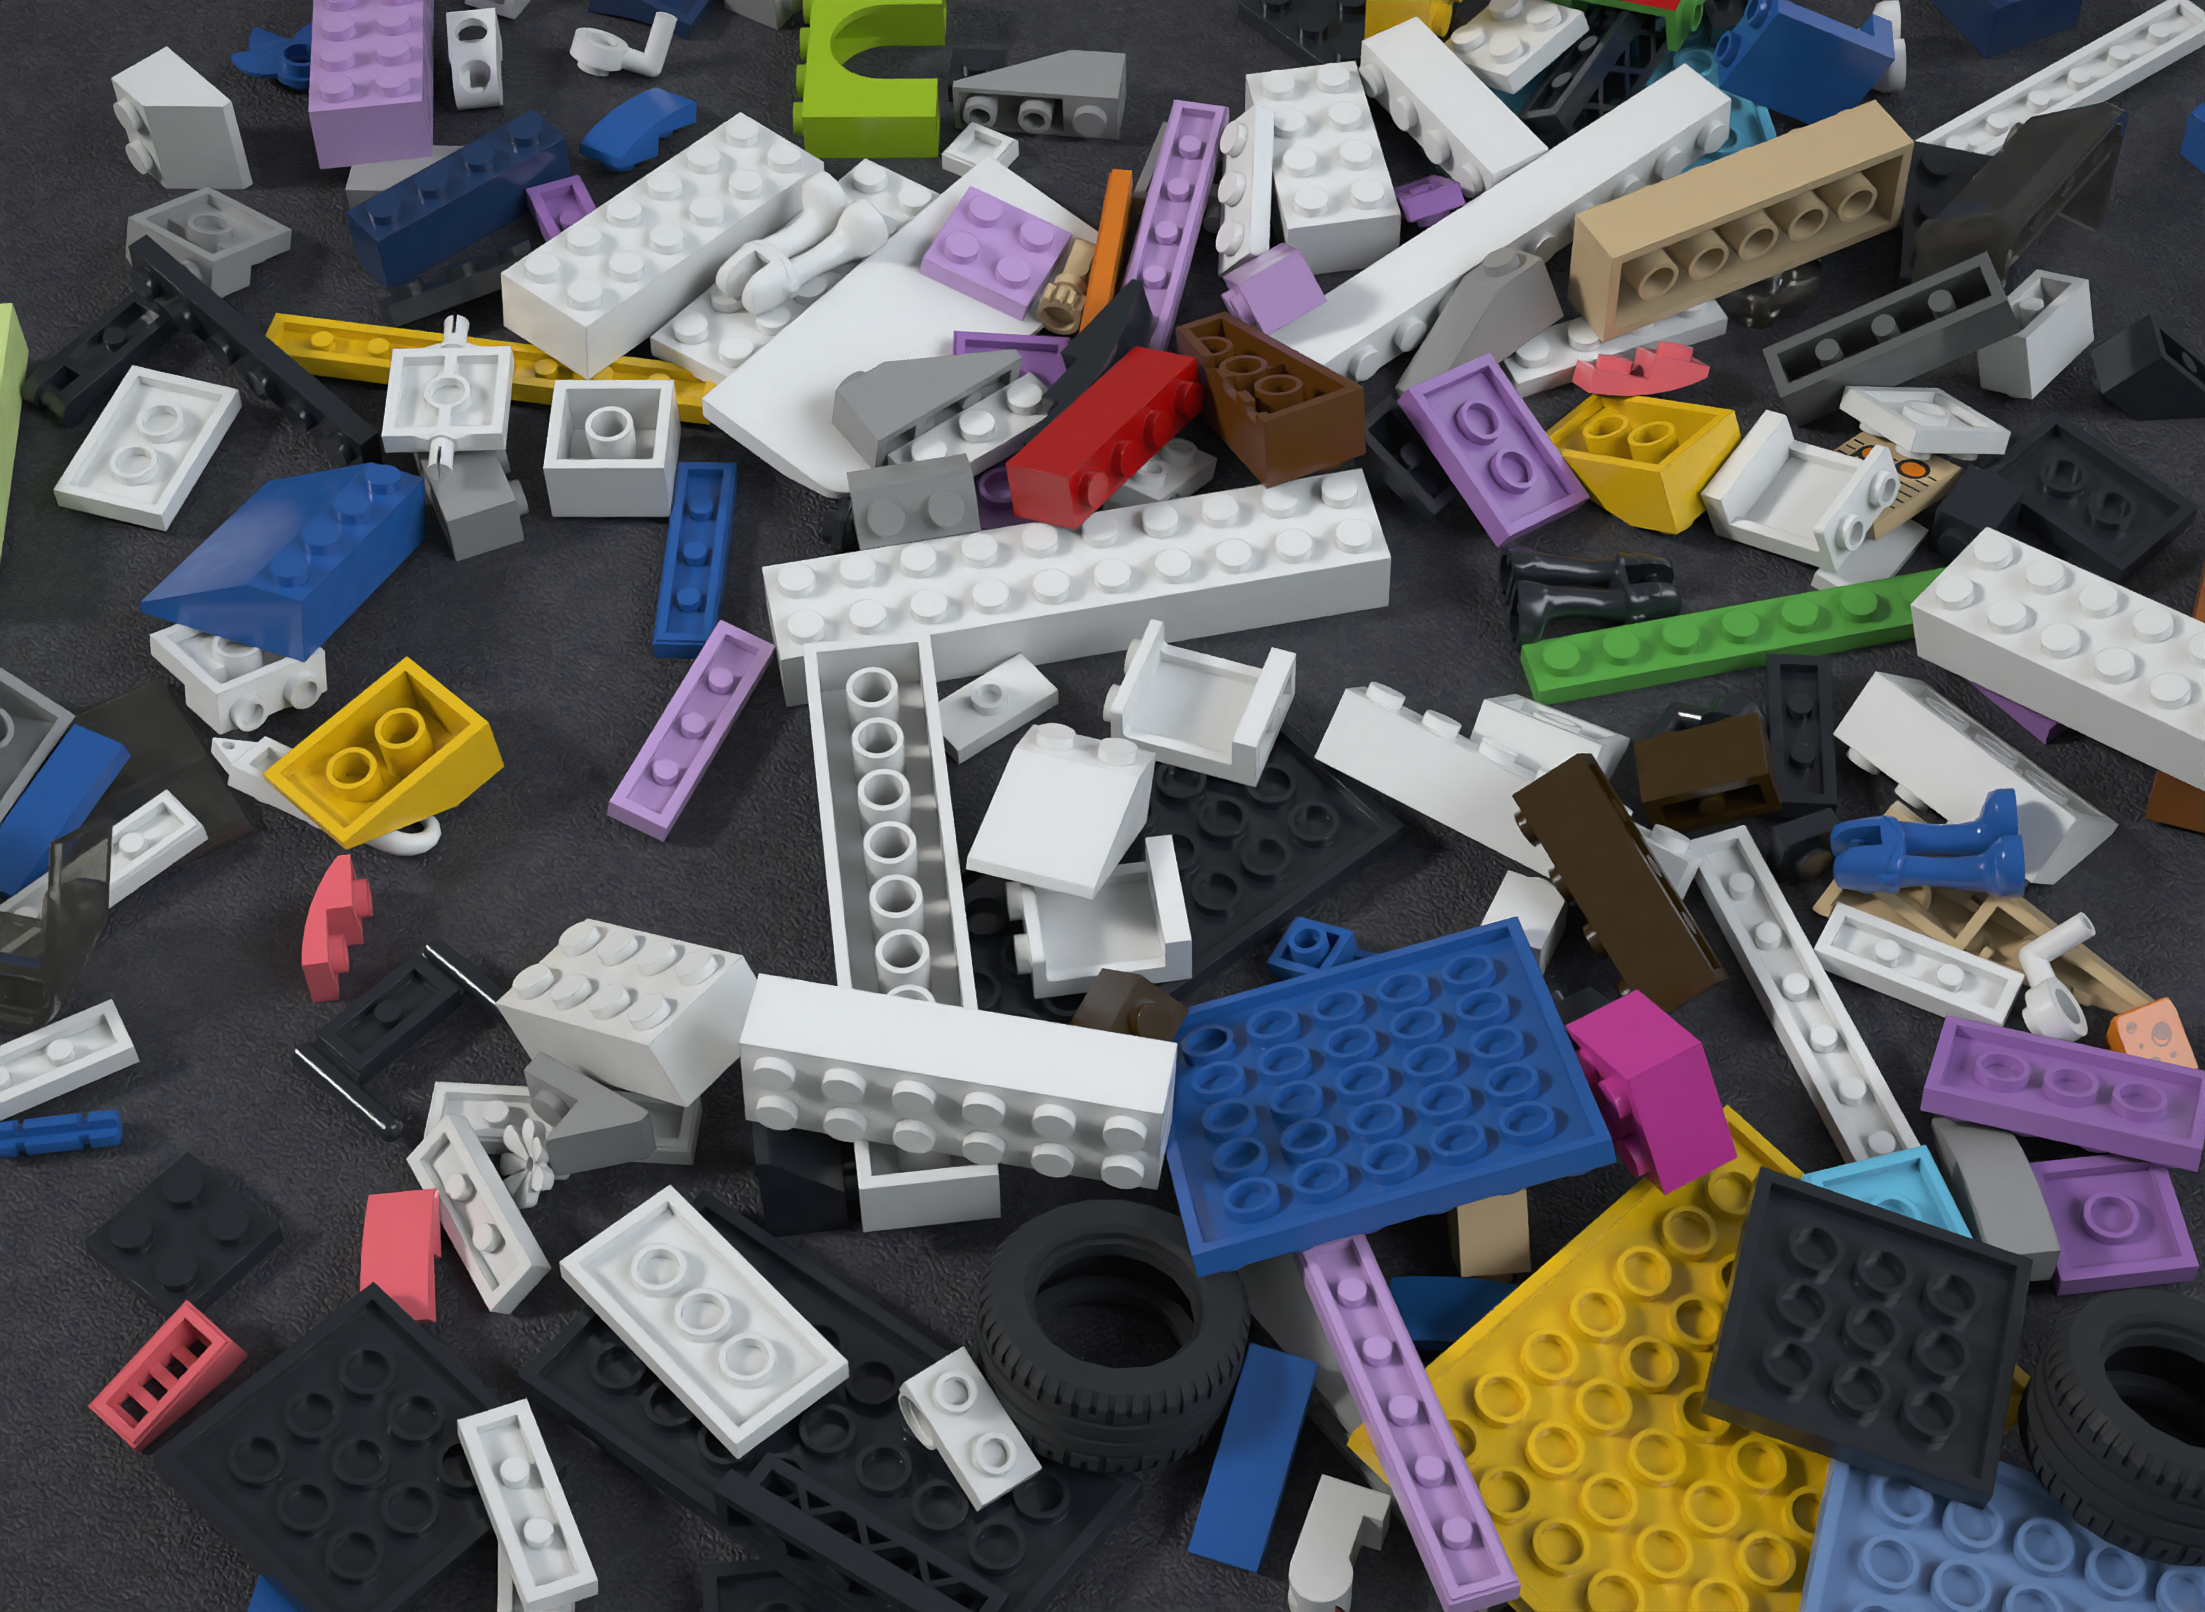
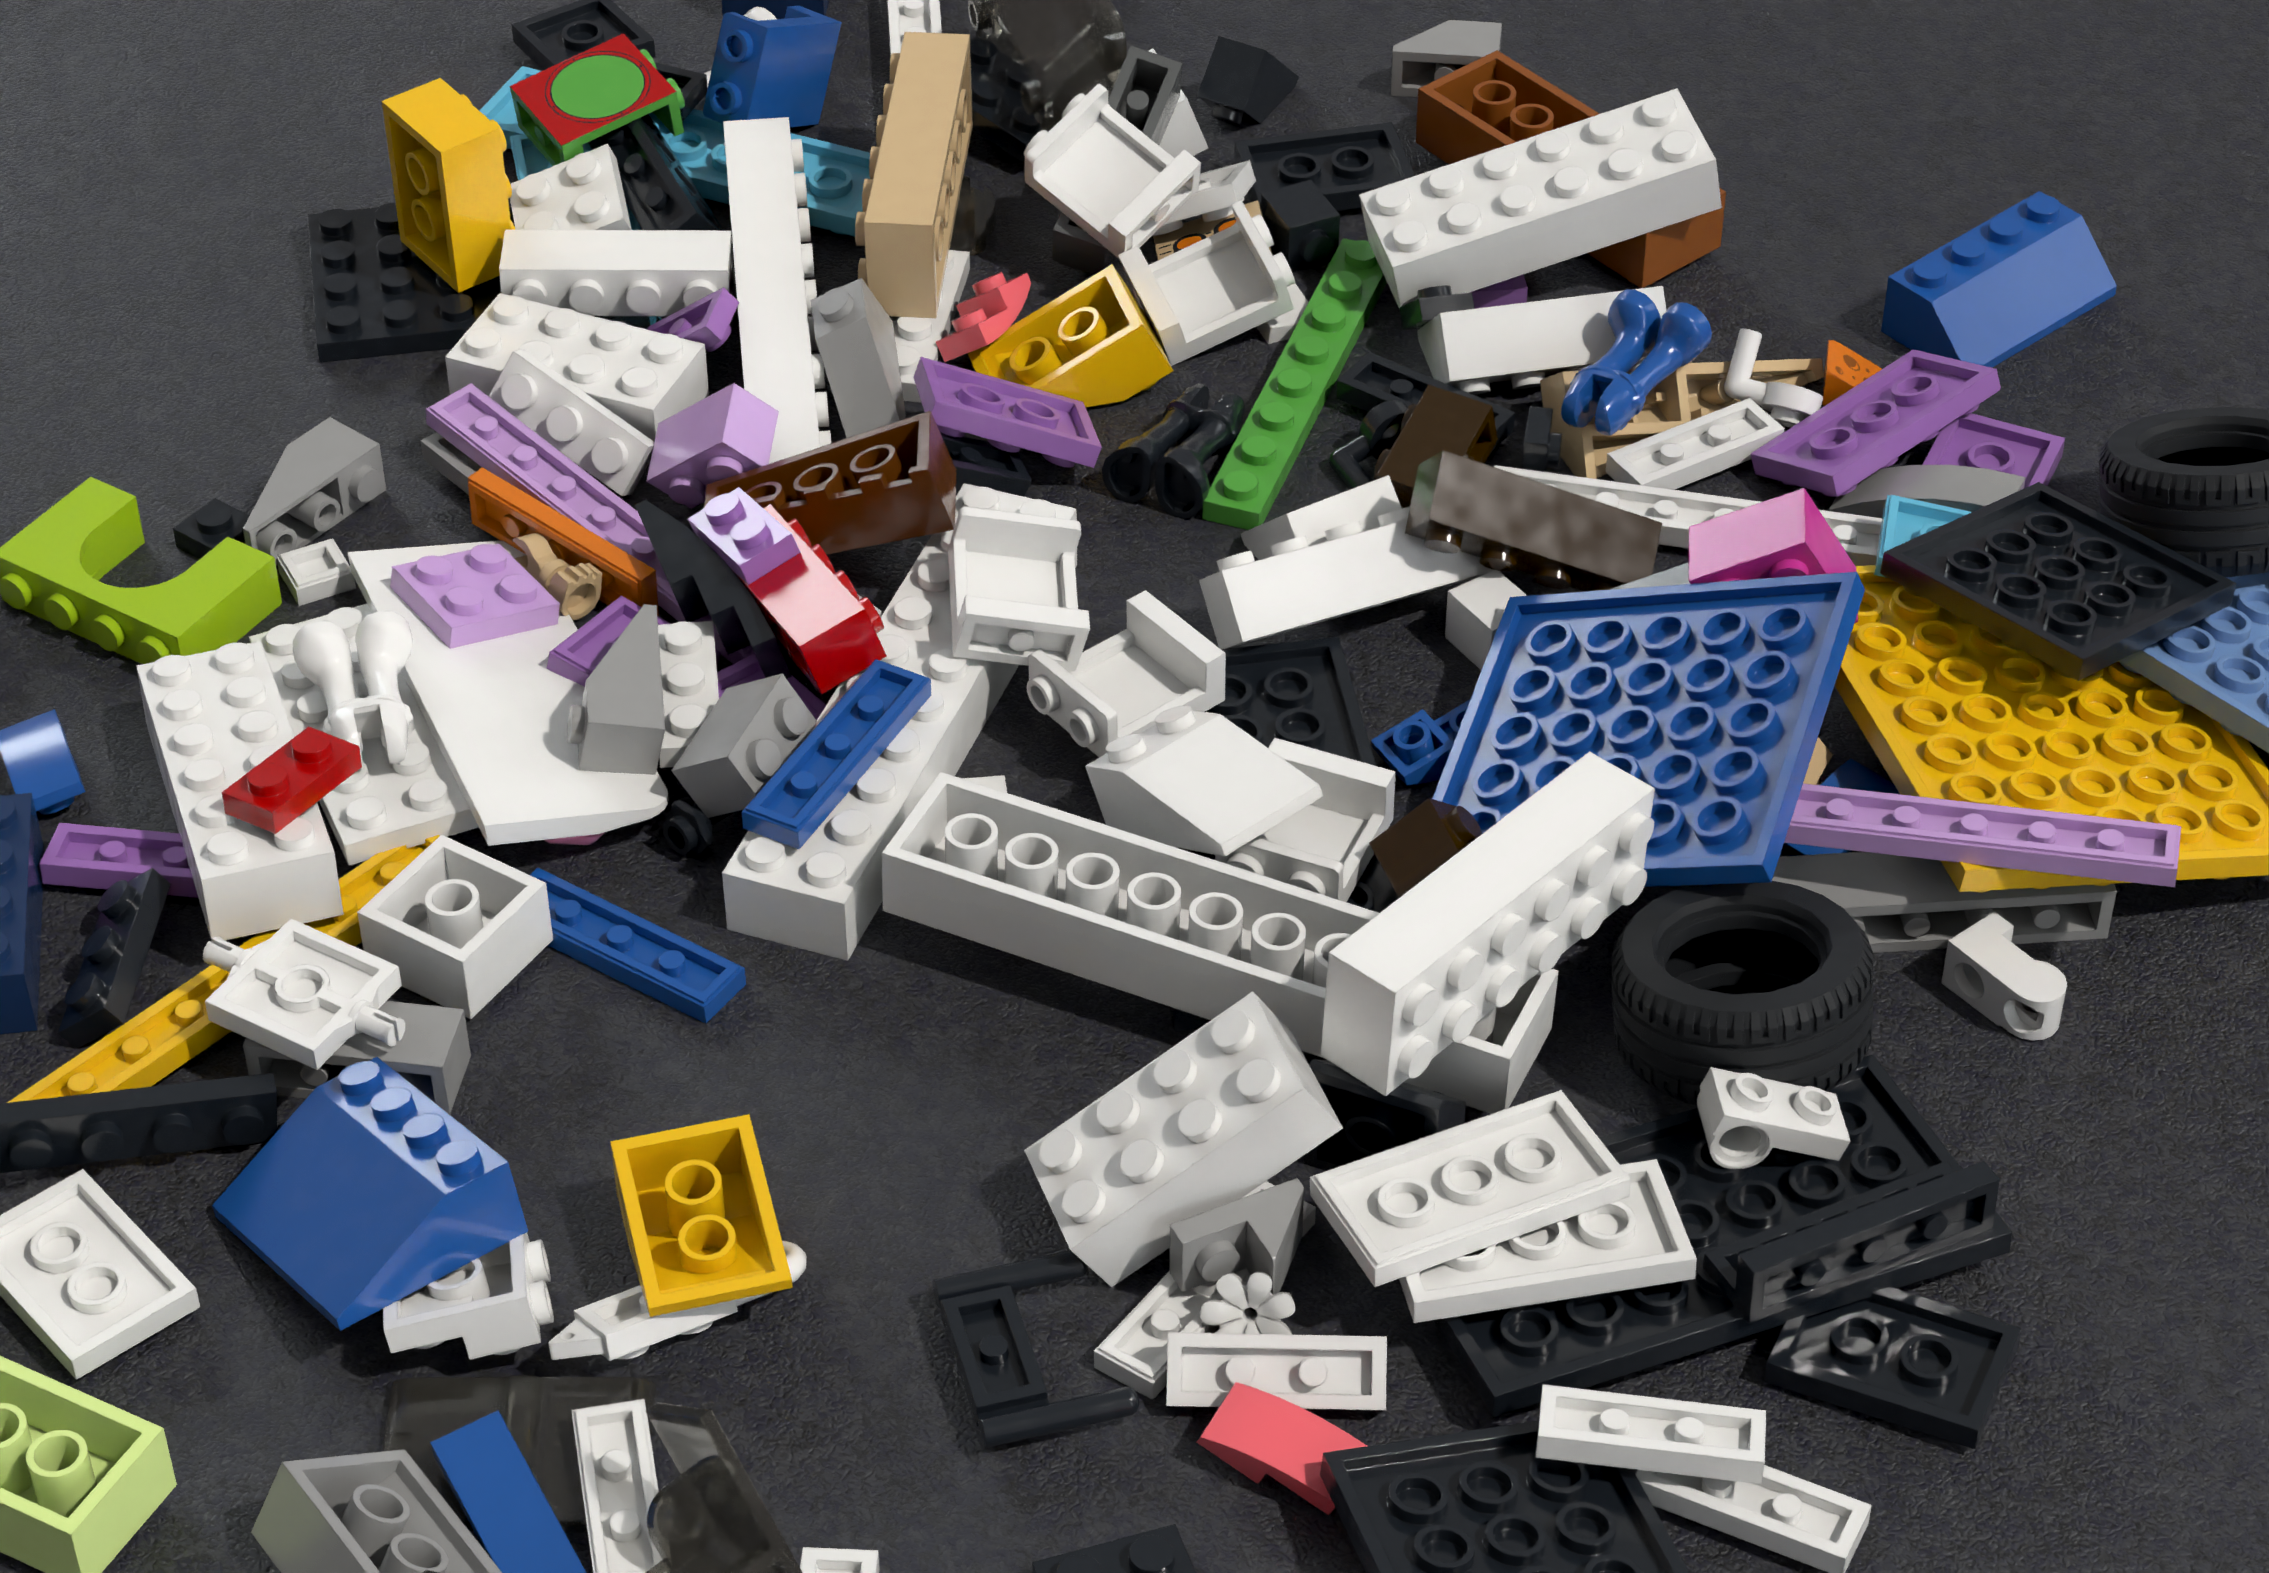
camera: 60 degrees left, 10 degrees down
coral slope [302,854,373,1003] -> none
lavender plate [607,620,776,842] -> none
blue tile [1187,1343,1321,1575] -> none
none -> red plate [222,727,362,834]
none -> medium lavender plate [688,487,800,585]
none -> blue tile [742,659,931,849]
none -> white panel [948,506,1090,671]
none -> white panel [1024,83,1201,258]
none -> white tile [1310,1090,1631,1287]
none -> black plate [1400,285,1474,330]

